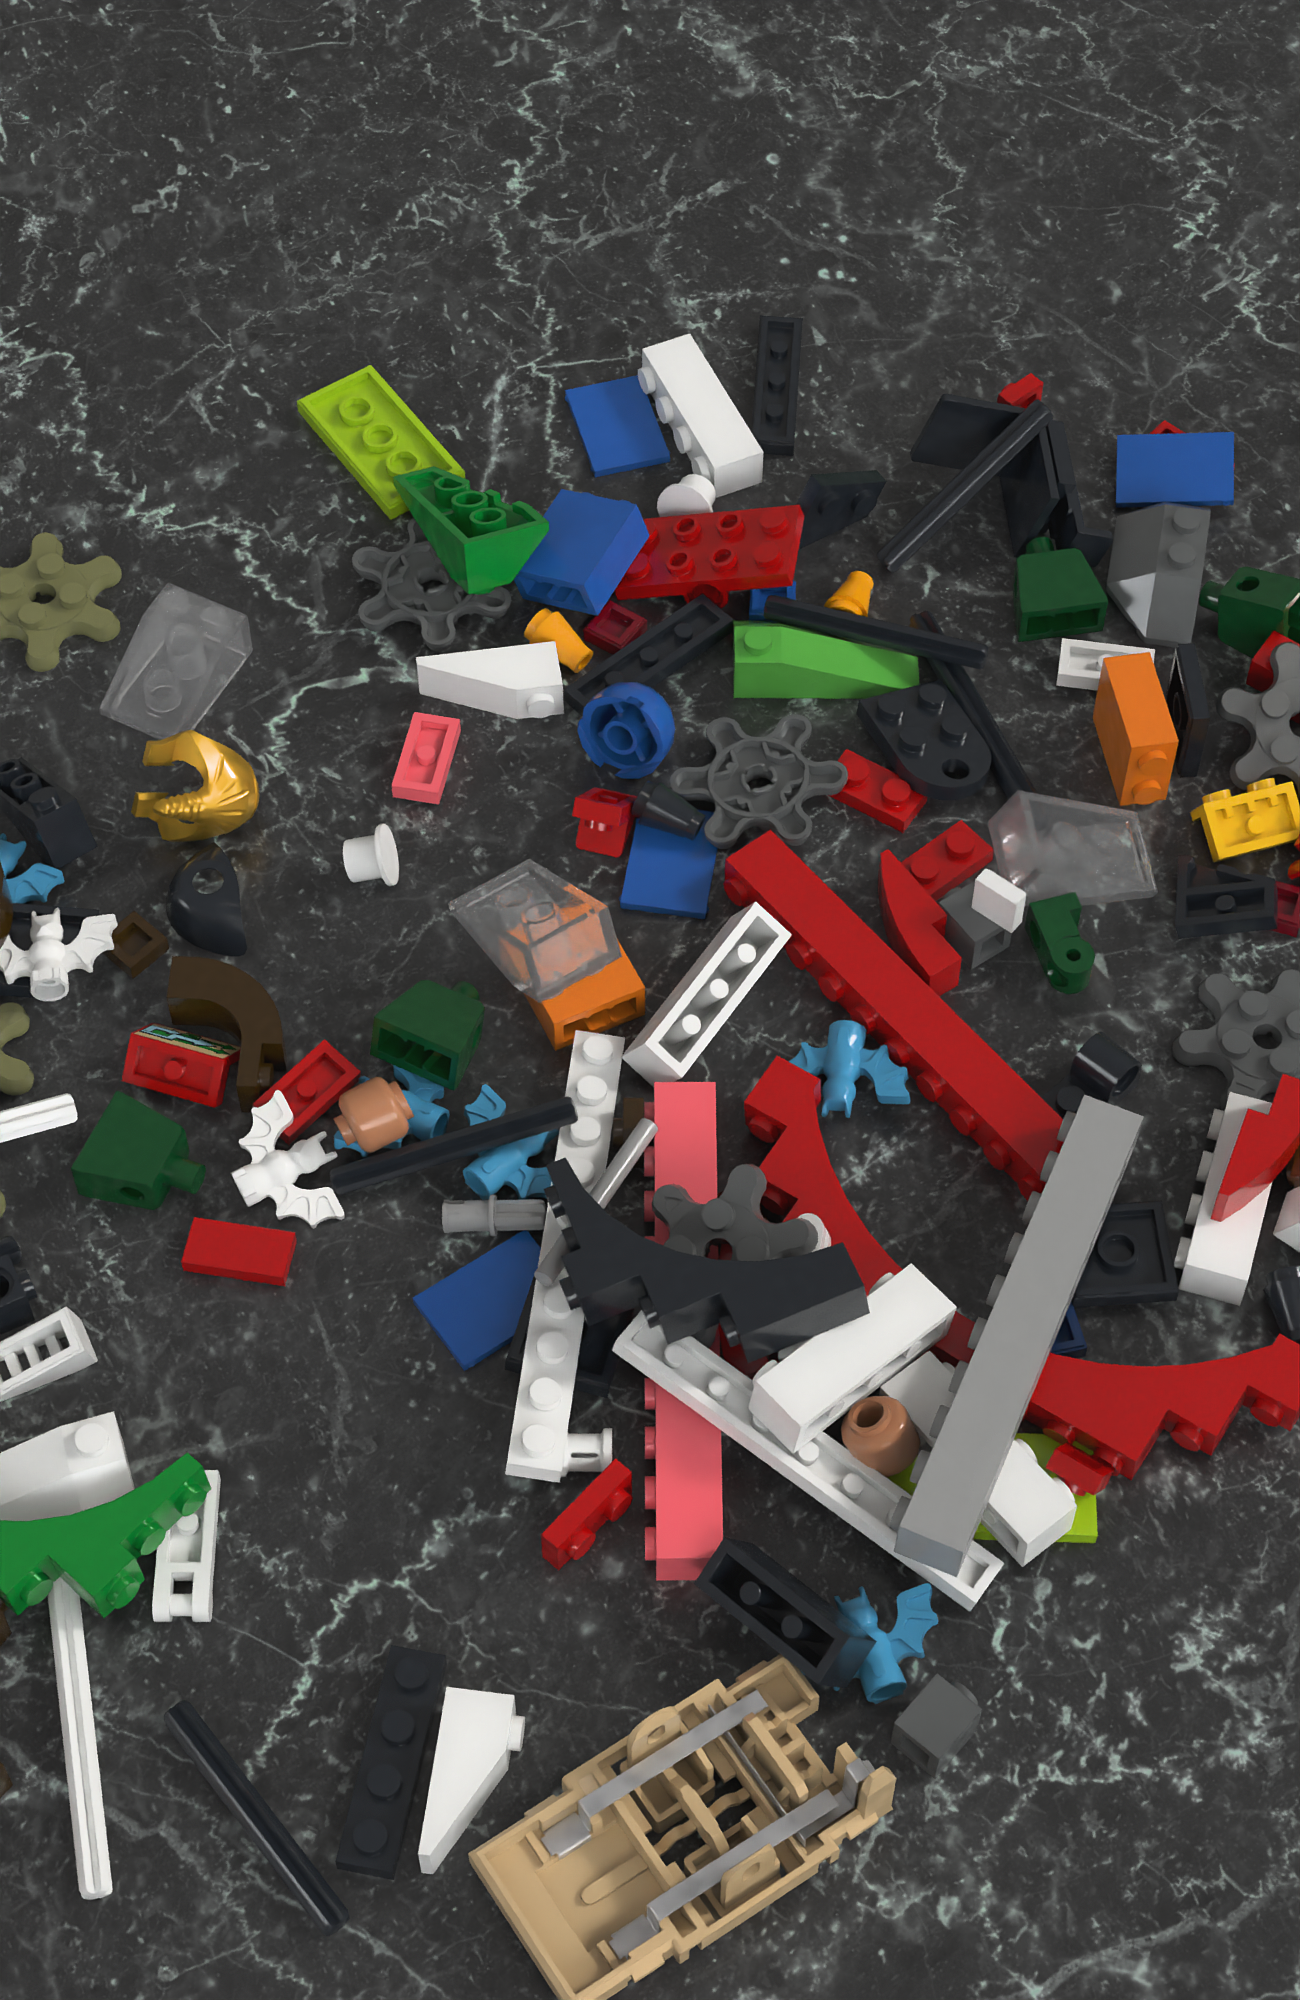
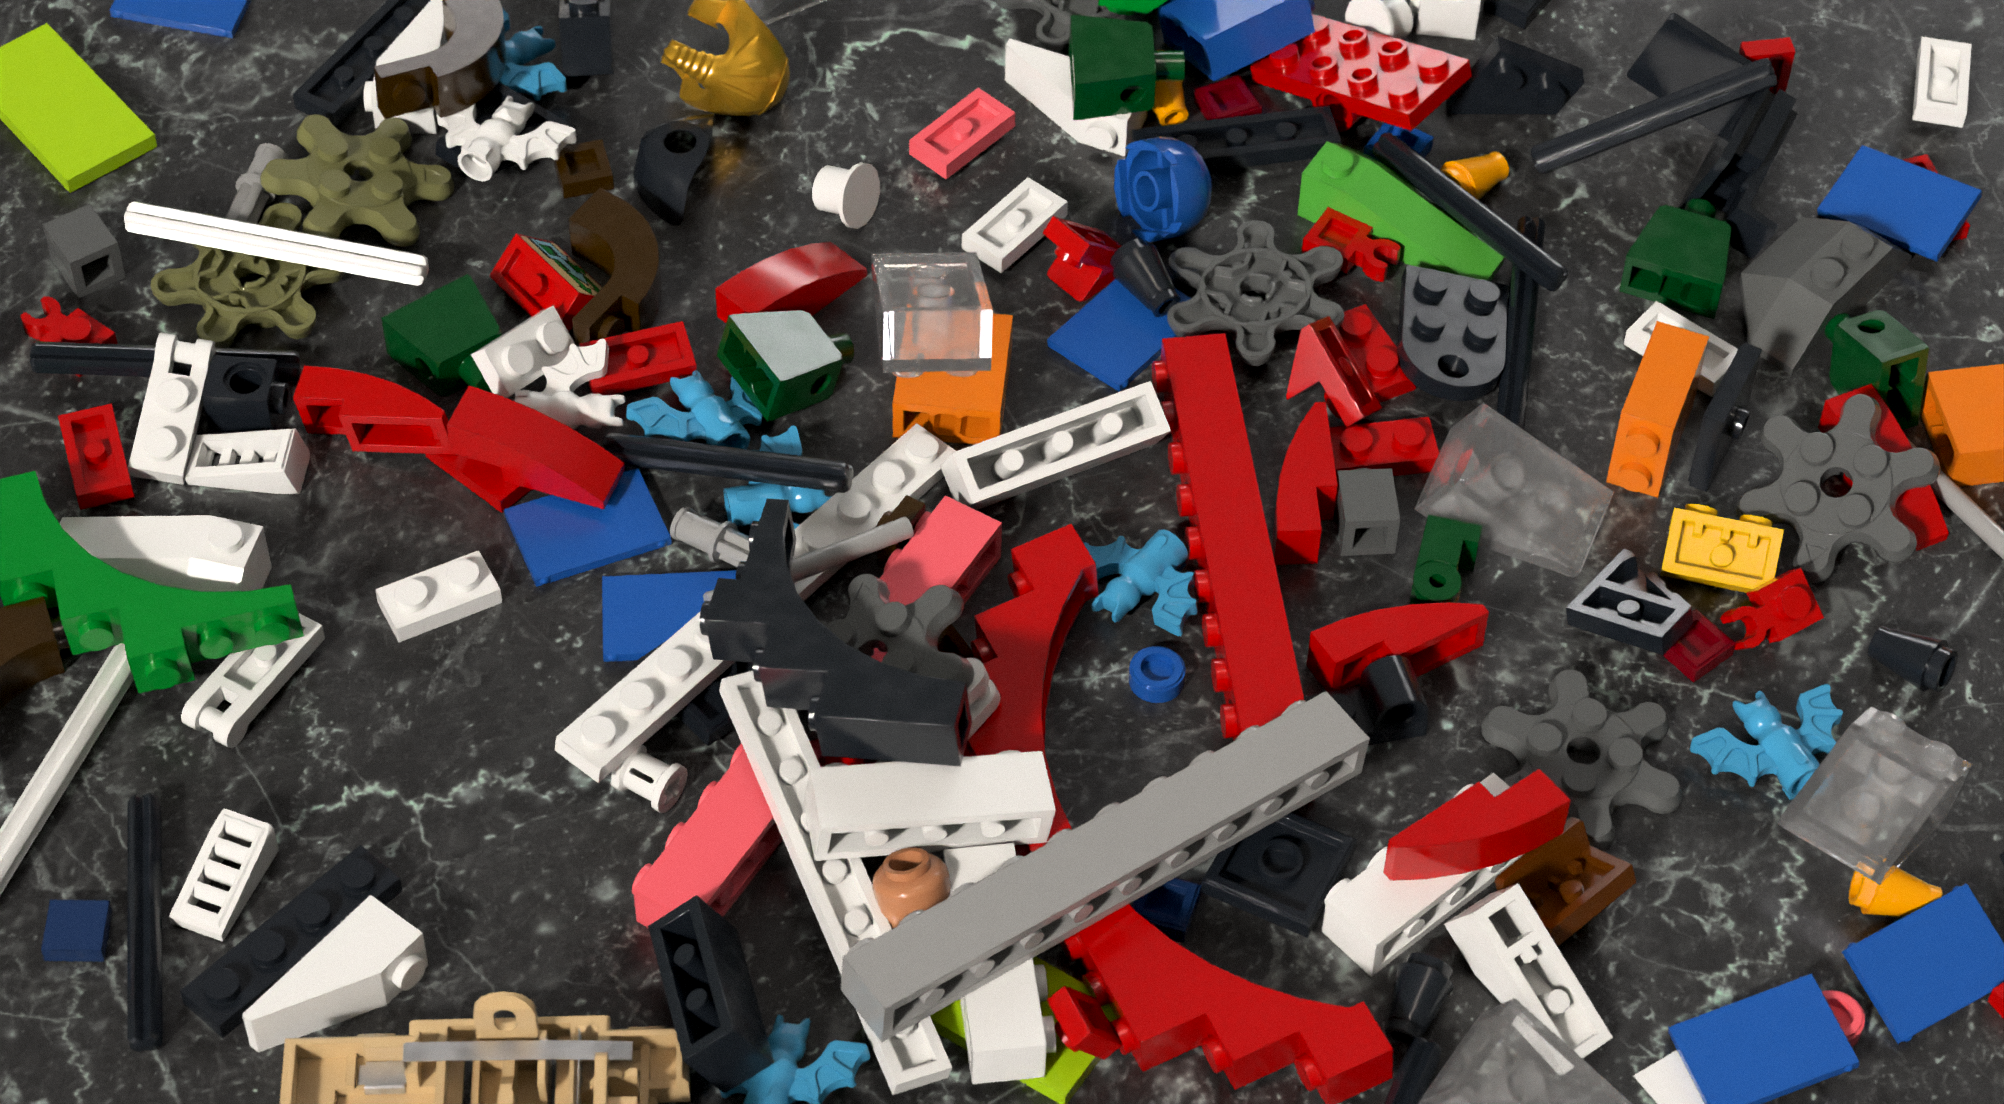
camera: 30 degrees right, 5 degrees down
nougat head [333,1077,414,1153] -> none
red plate [541,1458,633,1570] -> none
white tile [971,868,1026,933] -> none
none -> dark blue tile [41,900,113,962]
none -> white slope [169,809,279,942]
none -> red slope [293,365,455,455]
none -> white plate [375,550,502,642]
none -> red slope [447,386,625,509]
none -> white plate [471,305,575,398]
none -> blue piece [504,468,672,587]
none -> red slope [715,242,867,323]
none -> white plate [962,177,1068,273]
none -> dark green torso [1069,15,1185,120]
none -> blue tile [1129,646,1186,703]
none -> red slope [1286,316,1382,427]
none -> red plate [1302,207,1401,282]
none -> red slope [1306,602,1489,692]
none -> white plate [1912,37,1972,128]

